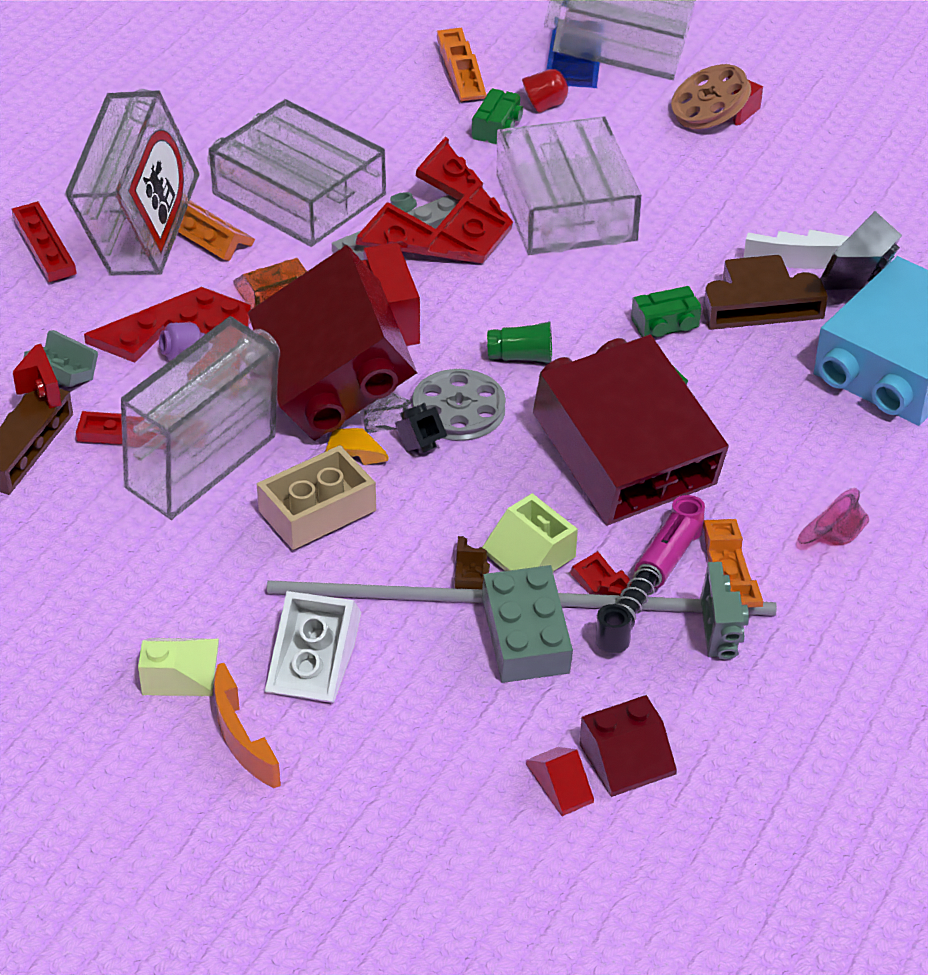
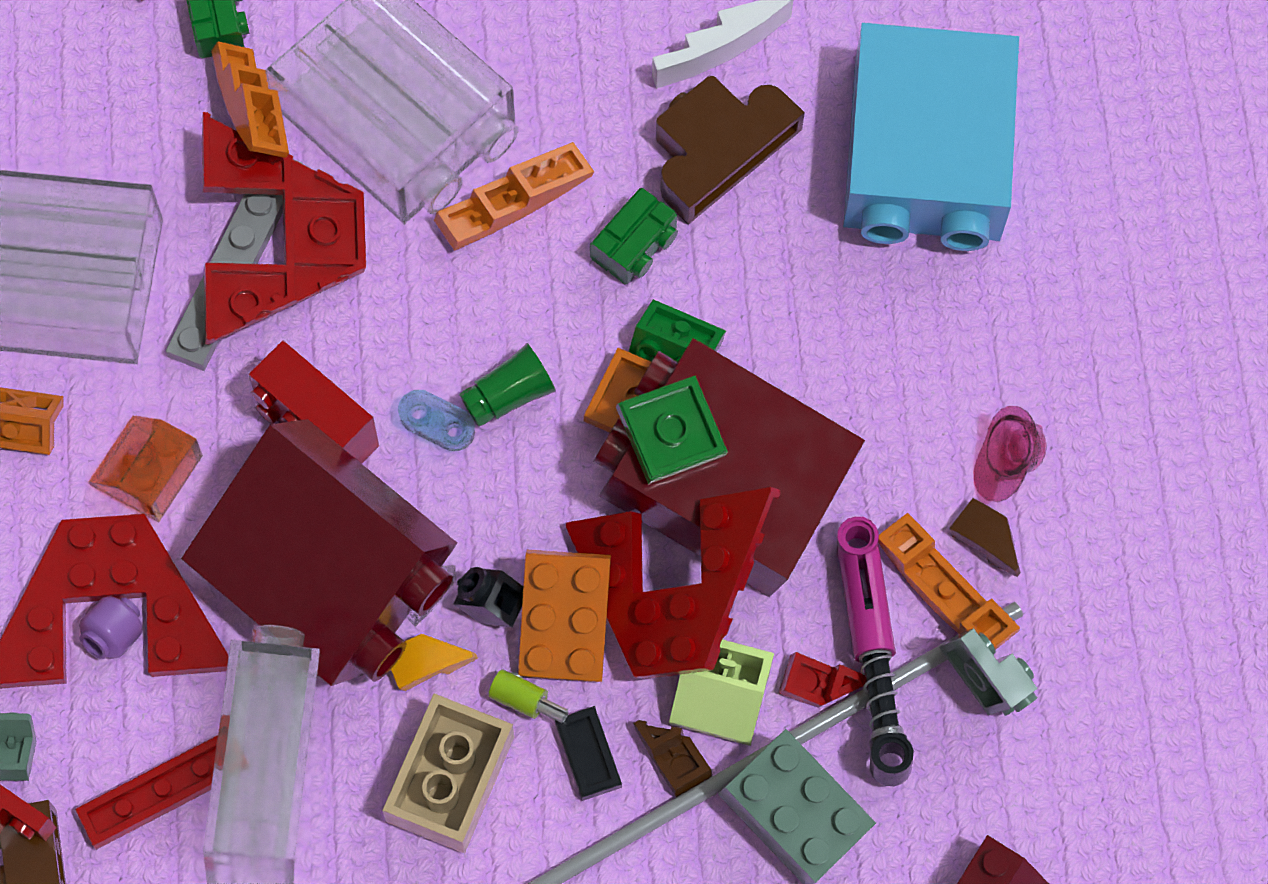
camera: 35 degrees left, 25 degrees up
sand green plate [390,192,417,212] -> none
light grey wedge [412,369,506,441] -> none
black slope [820,211,902,290] -> none
none -> orange slope [212,41,289,158]
none -> clear light blue plate [398,390,475,451]
none -> orange slope [434,142,594,251]
none -> lime piece [488,669,568,723]
none -> orange plate [518,549,611,682]
none -> black tile [555,706,622,801]
none -> red wing [566,487,780,679]
none -> green plate [616,376,728,484]
none -> reddish brown slope [949,498,1021,577]

